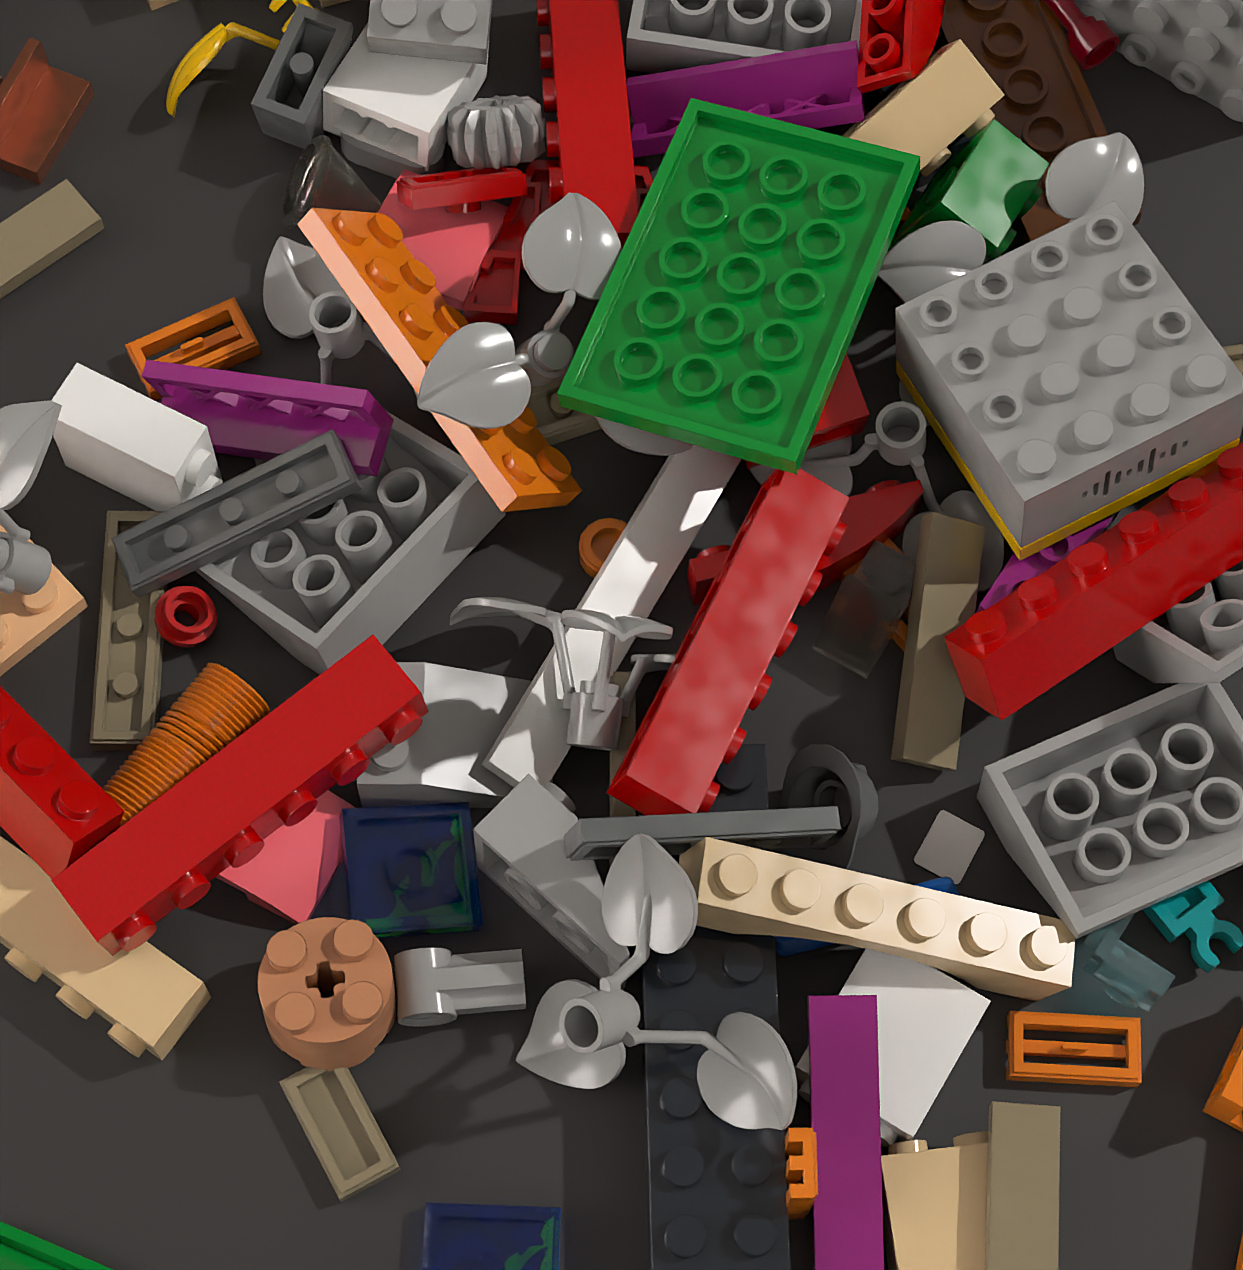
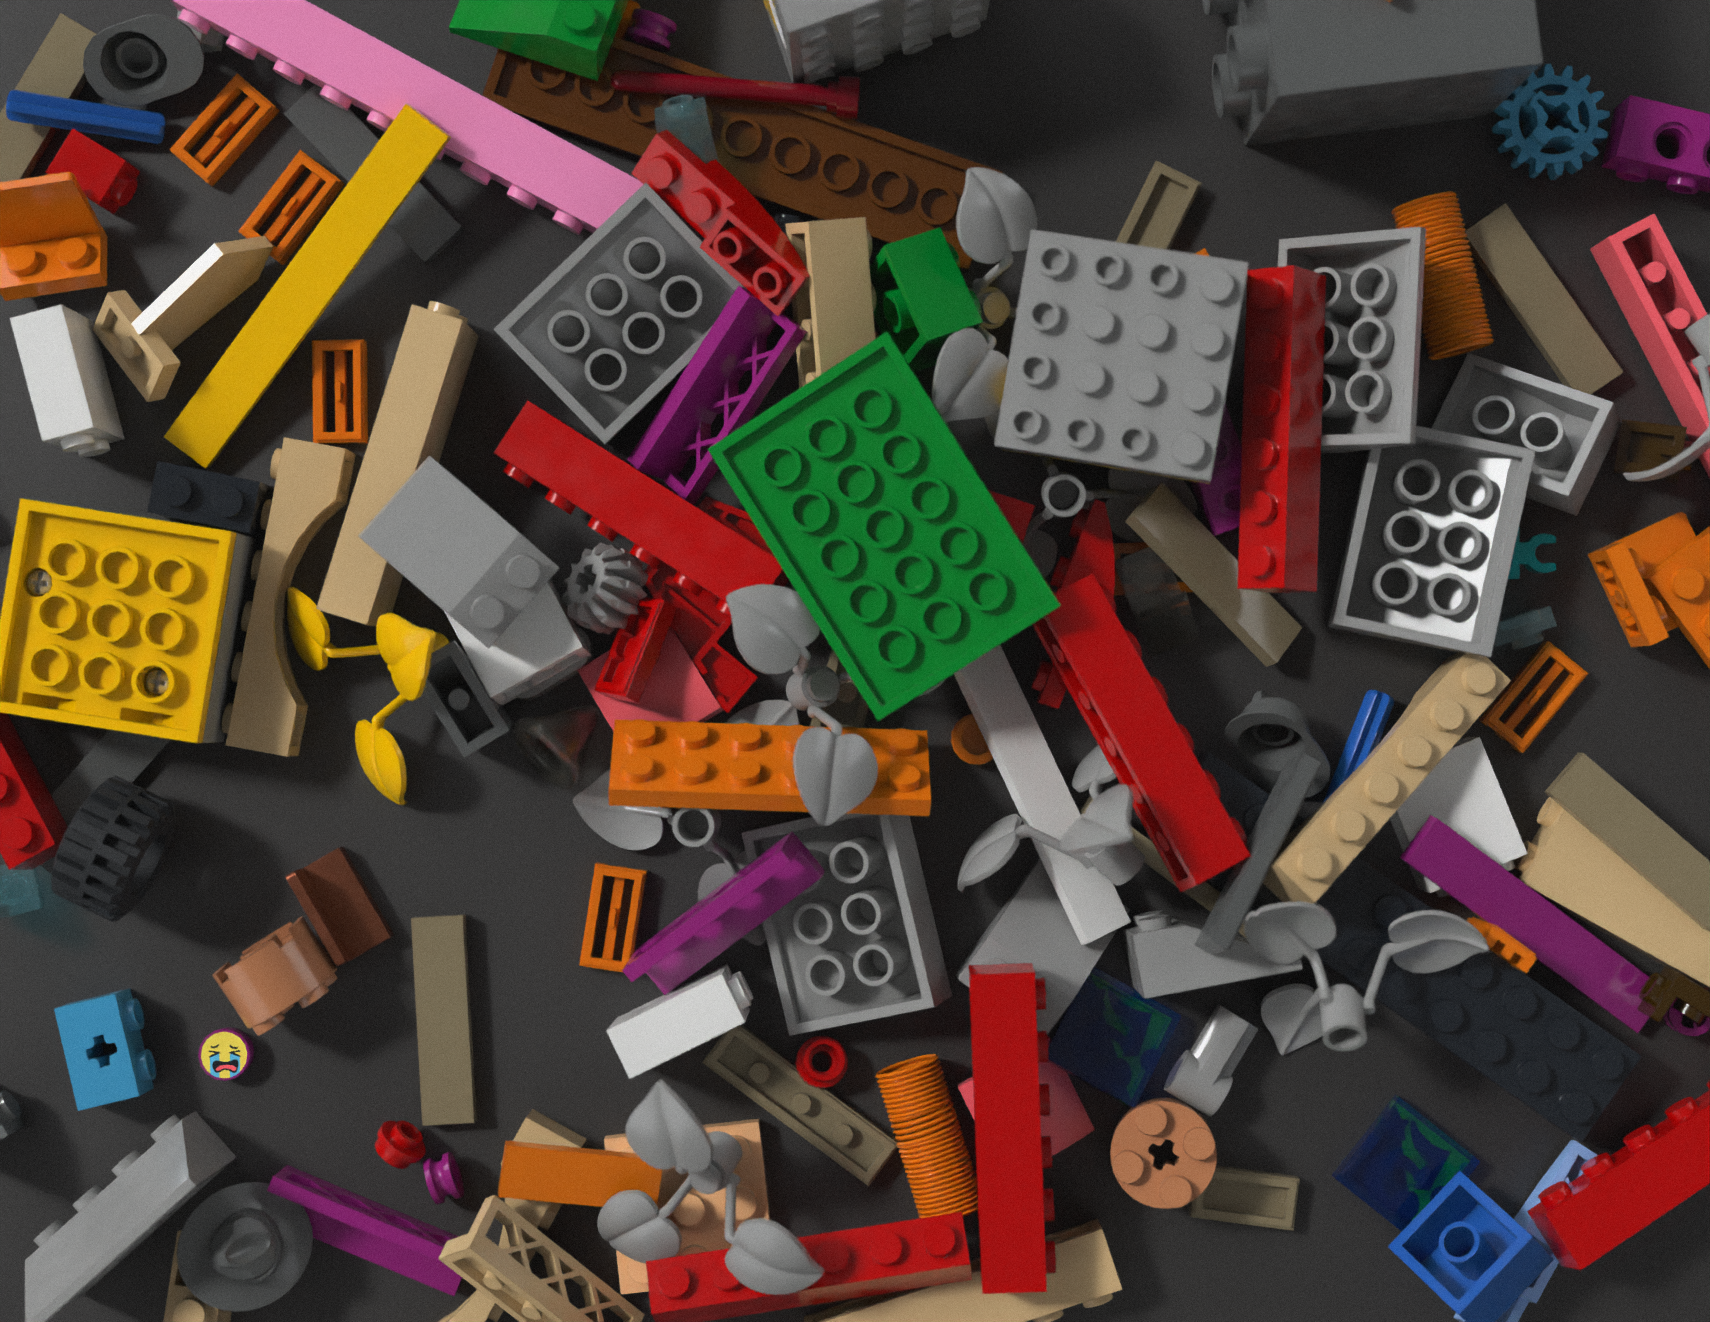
camera: 45 degrees left, 20 degrees up
dark grey tile [111,429,362,598] -> none
white sticker [914,810,985,884] -> none

